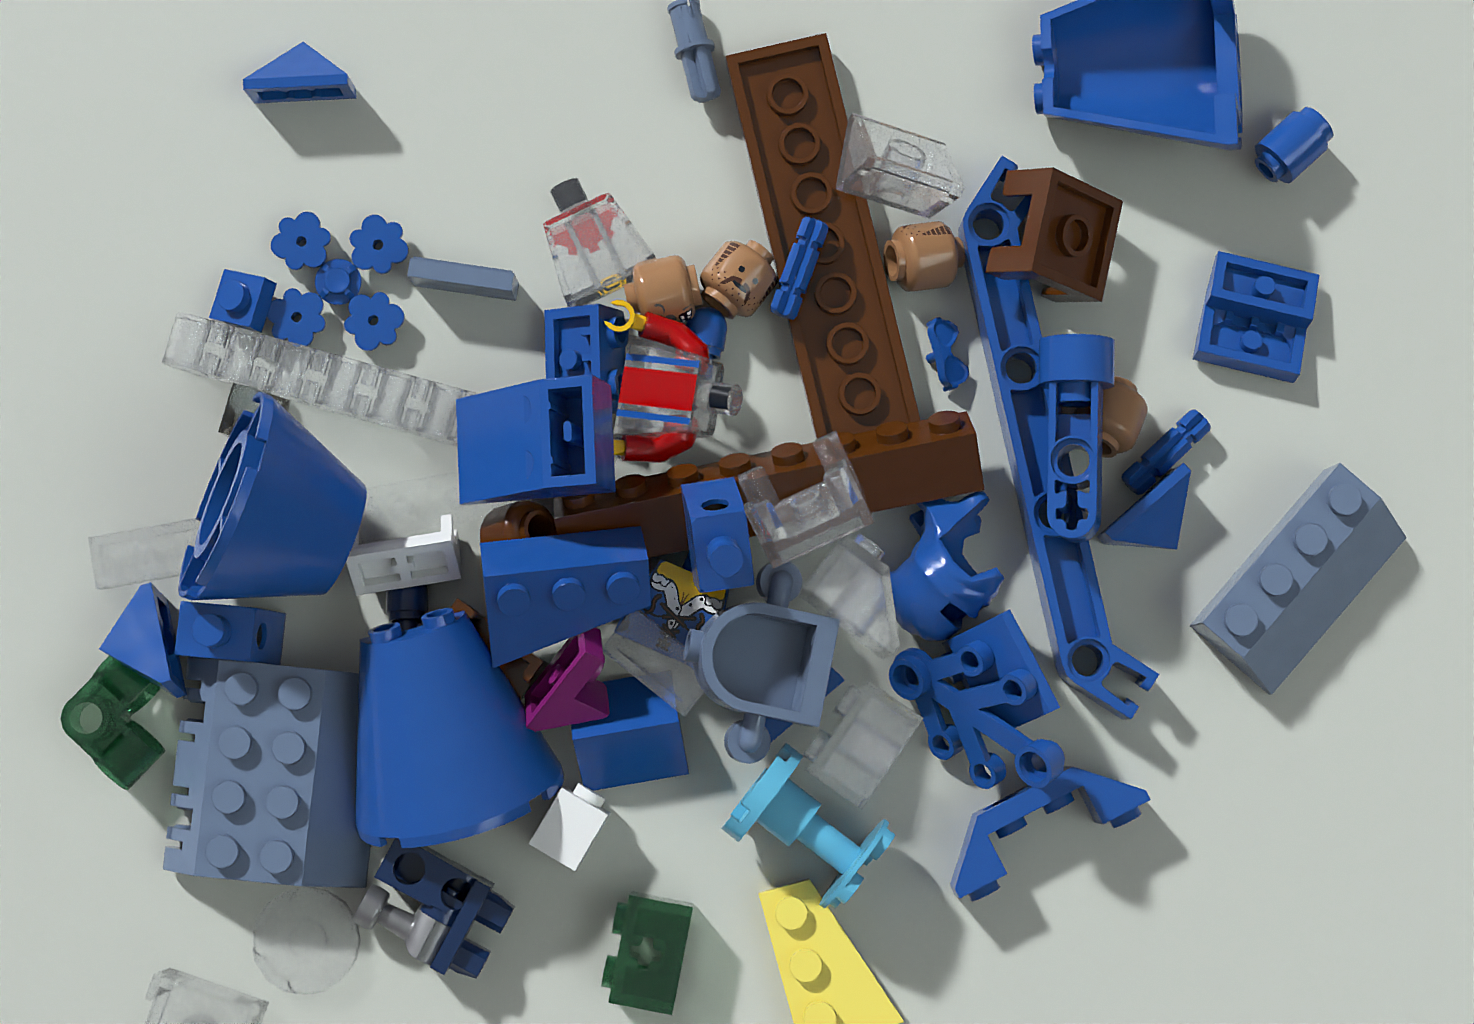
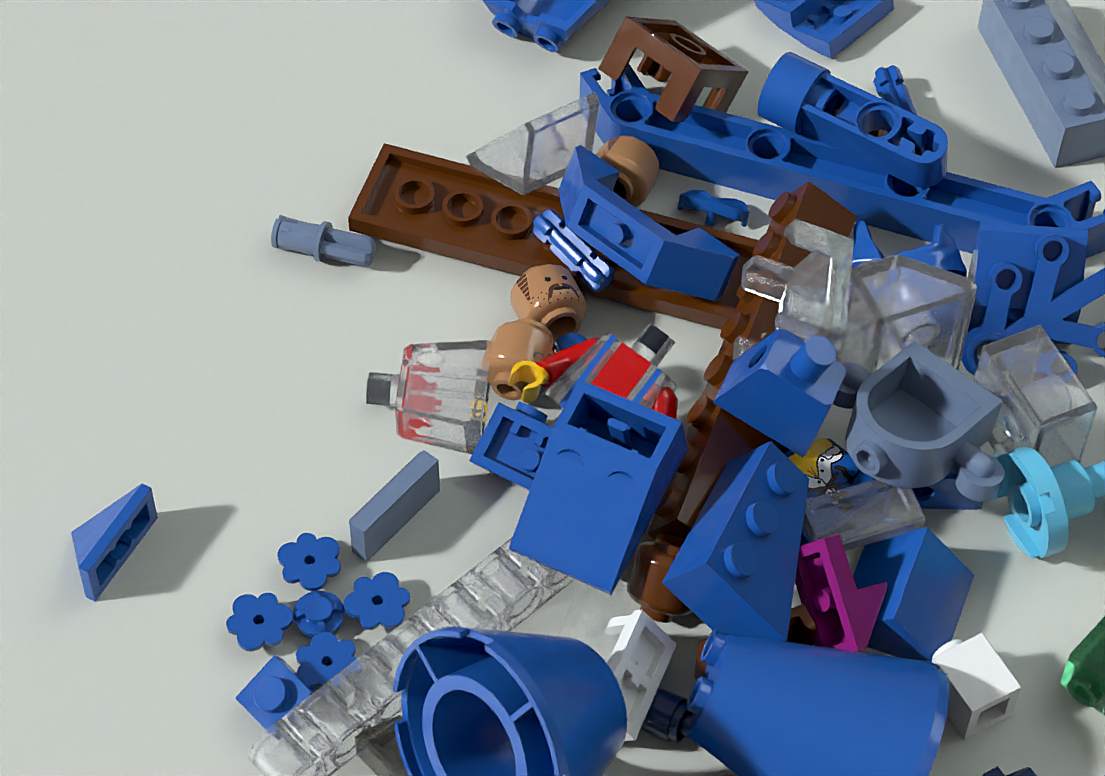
camera: 60 degrees left, 30 degrees down
blue slope [1097,463,1191,550] -> none
none -> blue slope [558,145,740,301]

